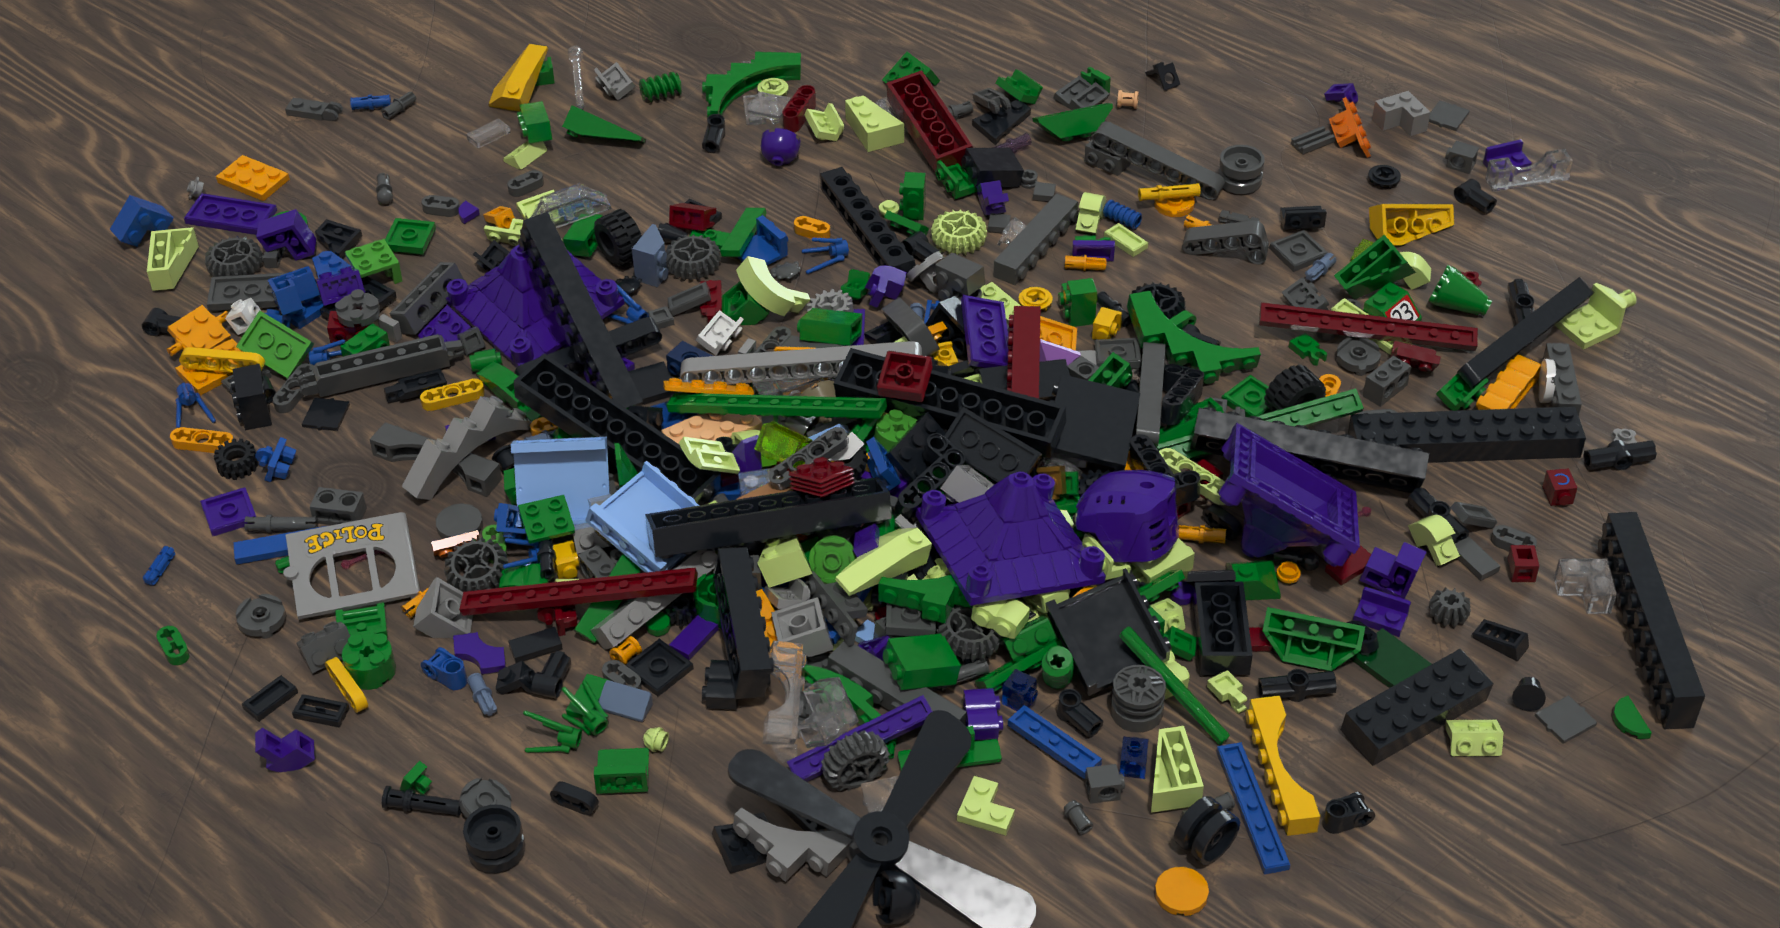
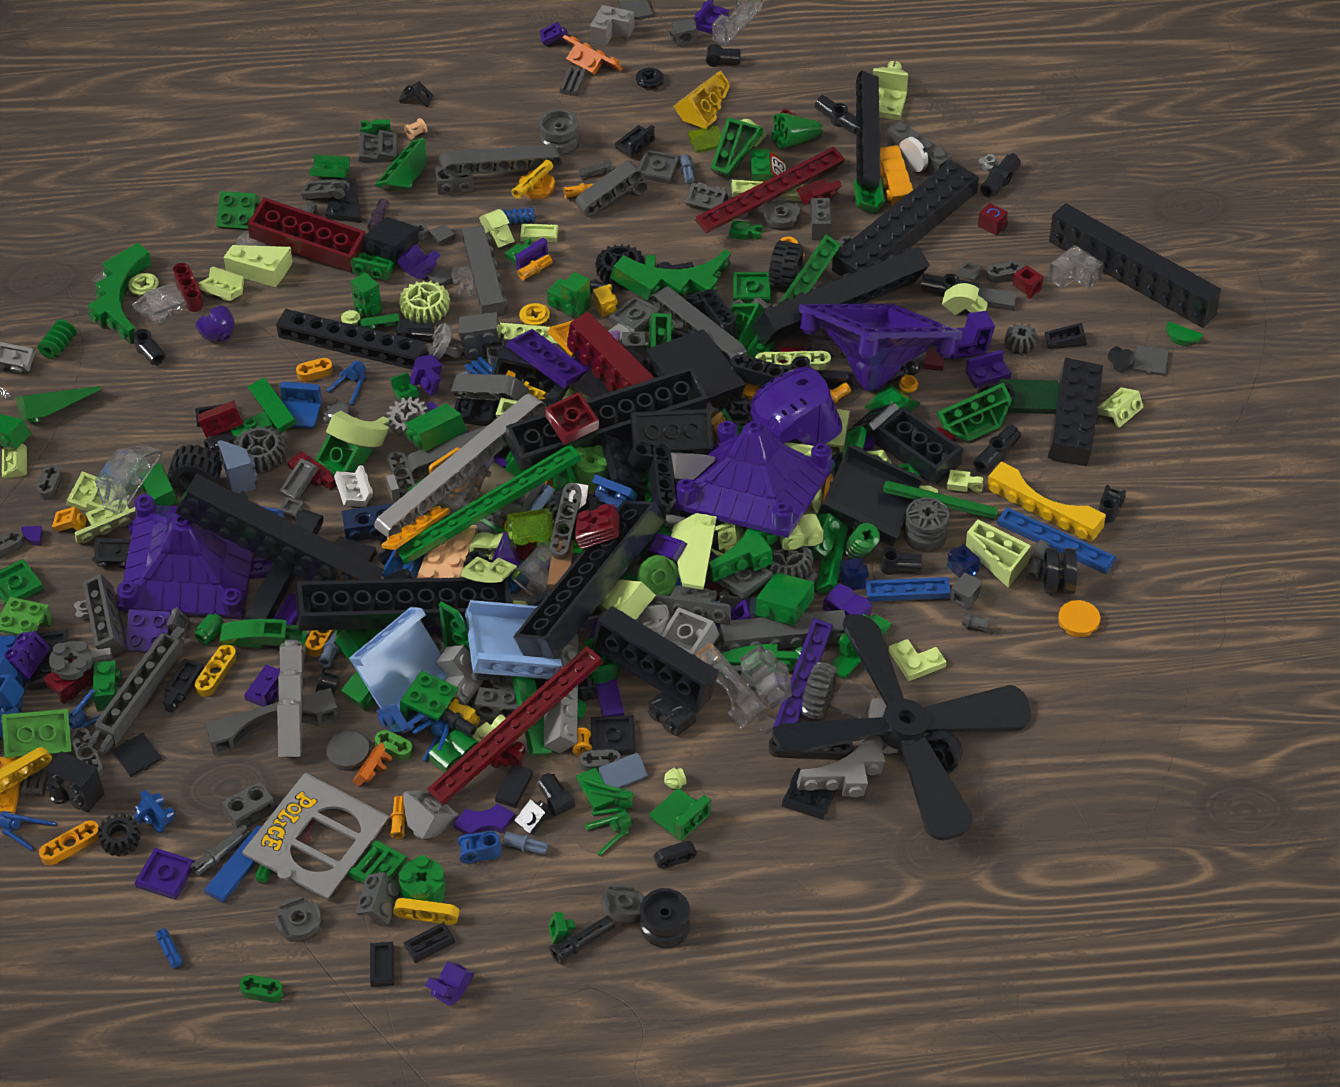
camera: 45 degrees left, 5 degrees up
dark grey gear [444,537,509,592] -> none

